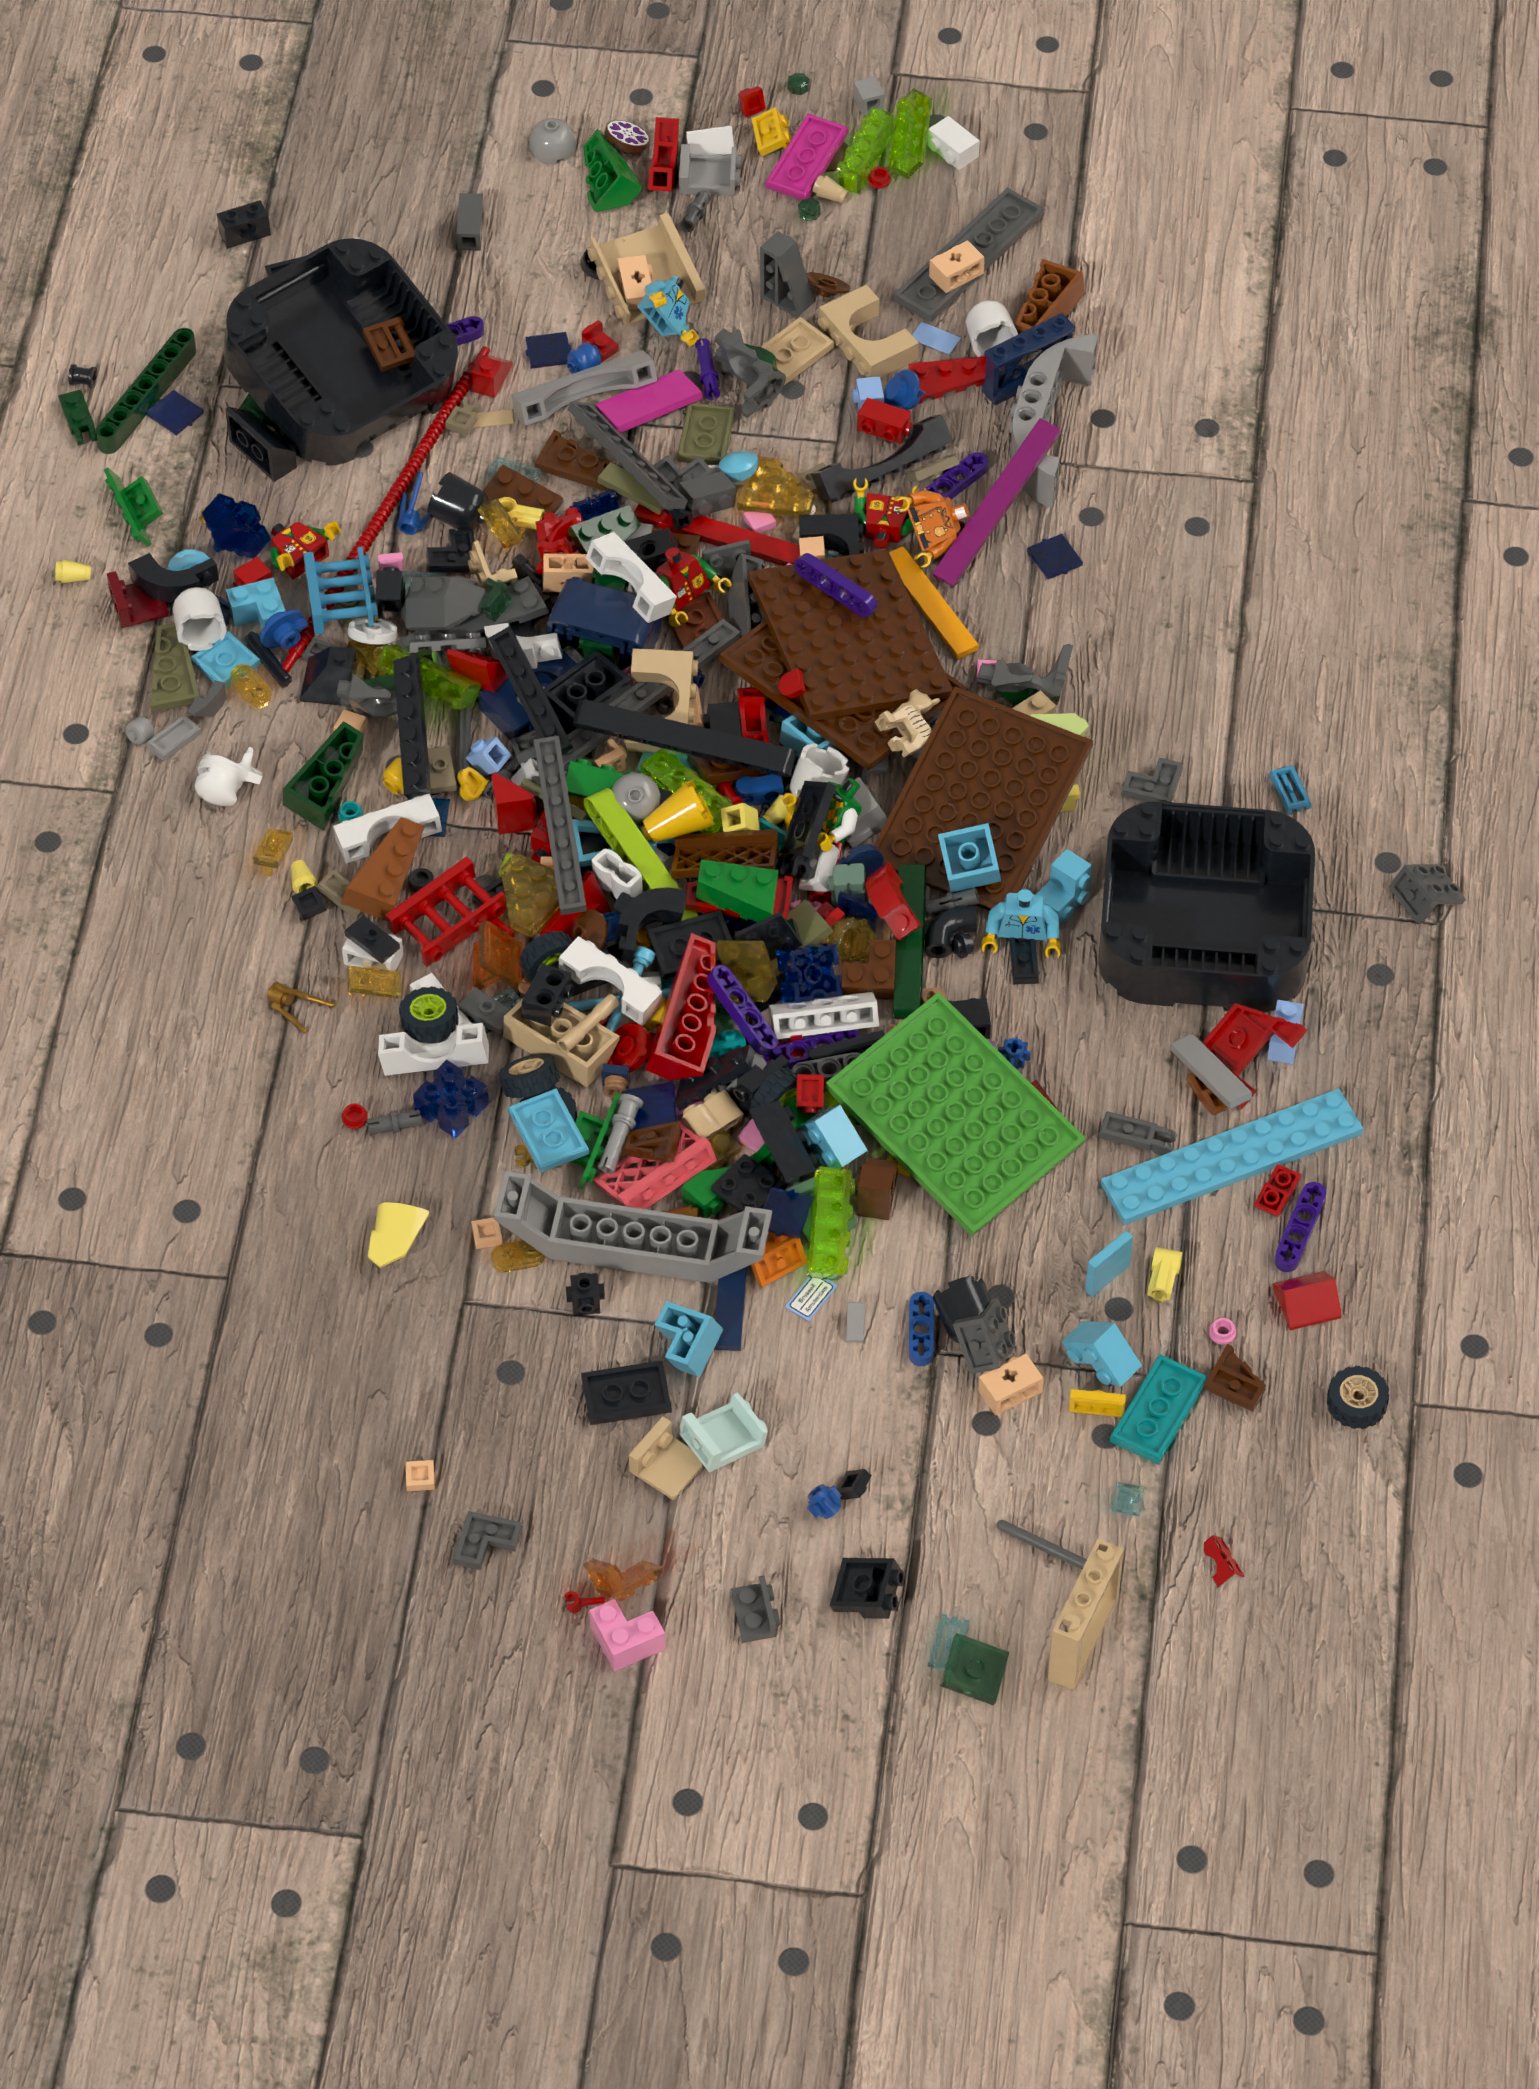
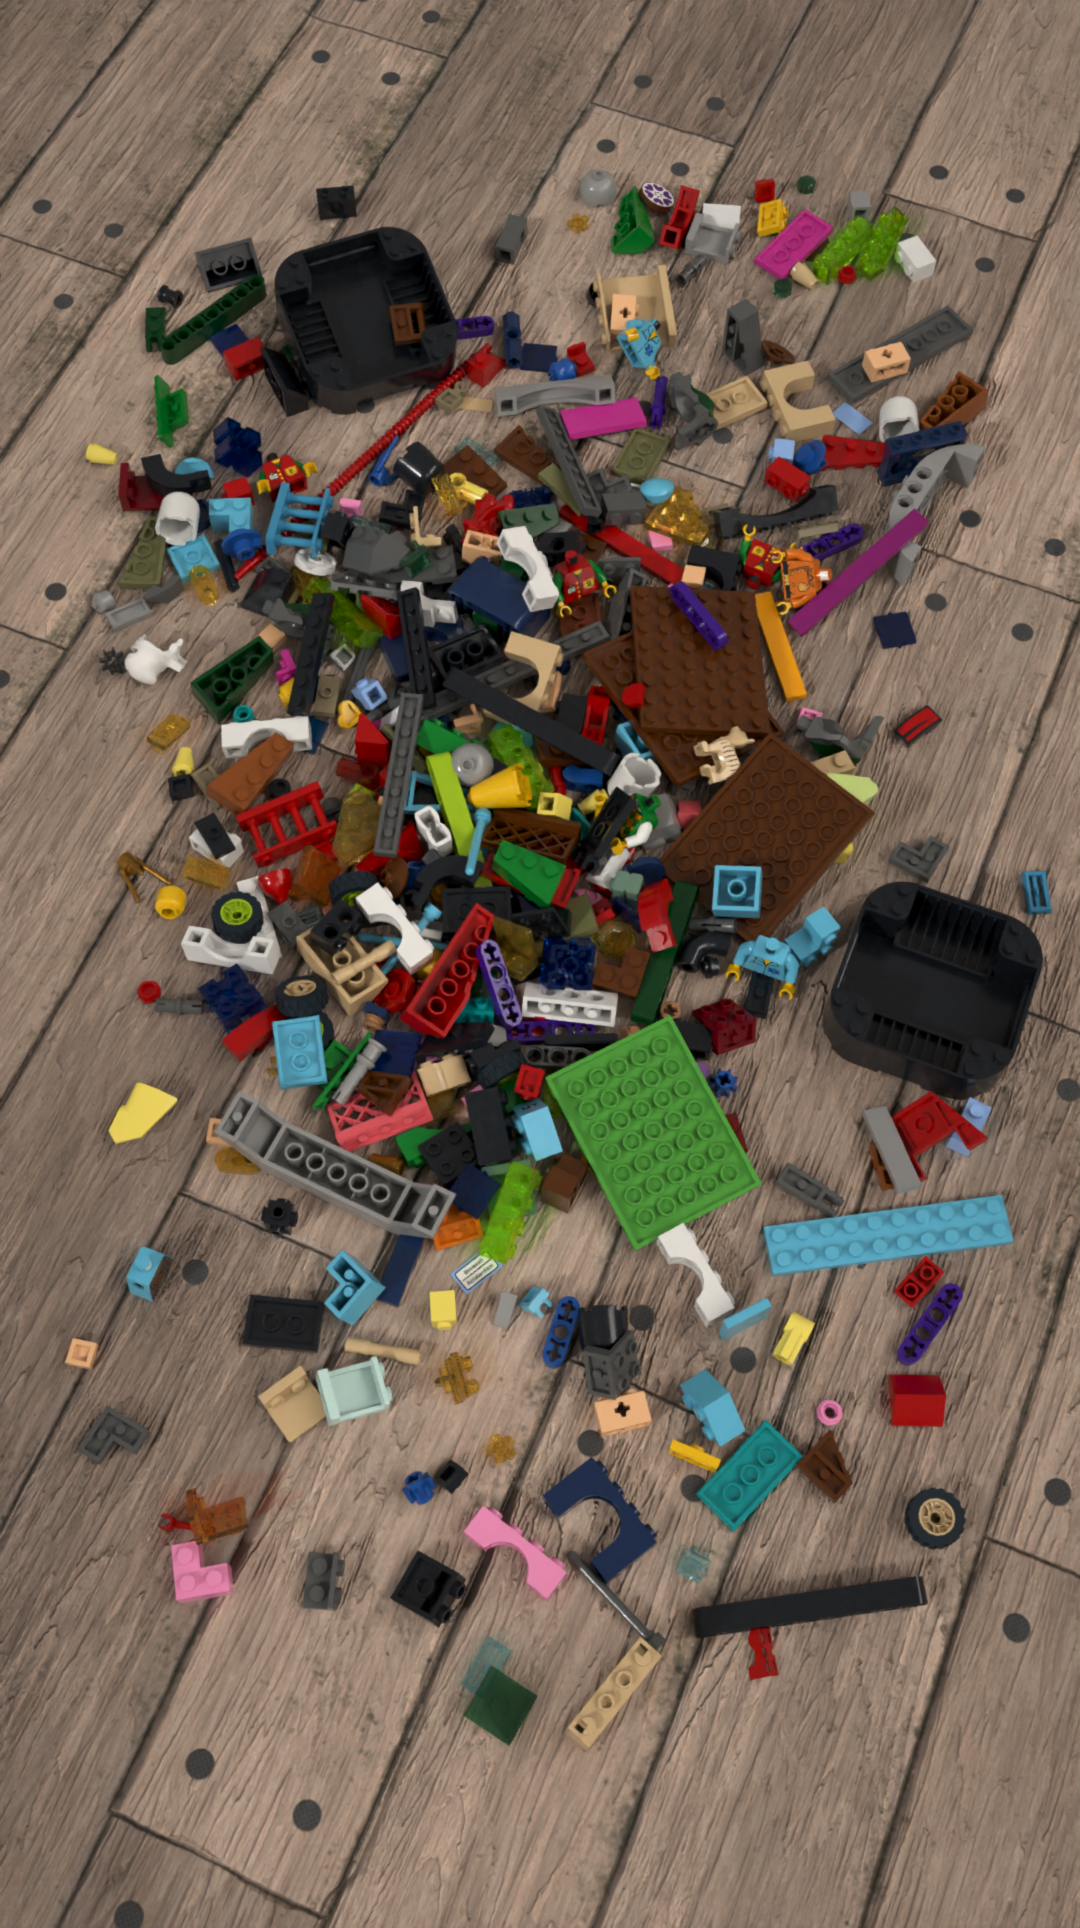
camera: 15 degrees right, 10 degrees up
none -> black gear [99,647,125,675]
none -> medium azure torso [126,1246,174,1302]
none -> yellow head [155,885,187,919]
none -> black slope [194,238,263,292]
none -> red slope [222,1004,287,1062]
none -> red brick [223,336,265,381]
none -> red helmet [257,868,292,905]
none -> dark pink bracket [276,648,297,686]
none -> light grey slope [326,642,357,672]
none -> clear red piece [335,757,380,791]
none -> tan piece [345,1336,422,1365]
none -> light yellow brick [430,1290,457,1331]
none -> clear yellow hips [434,1352,479,1405]
none -> bright pink arch [464,1506,567,1601]
none -> medium azure piece [465,808,492,876]
none -> clear yellow plant [486,1434,516,1464]
none -> dark blue piece [503,311,523,368]
none -> medium azure tile [518,1286,552,1317]
none -> dark blue arch [542,1457,657,1585]
none -> clear yellow plant [567,213,588,233]
none -> white arch [656,1223,735,1328]
none -> coral tile [677,801,702,830]
none -> black beam [691,1576,928,1638]
none -> dark red bracket [692,999,757,1055]
none -> slope [894,705,943,747]

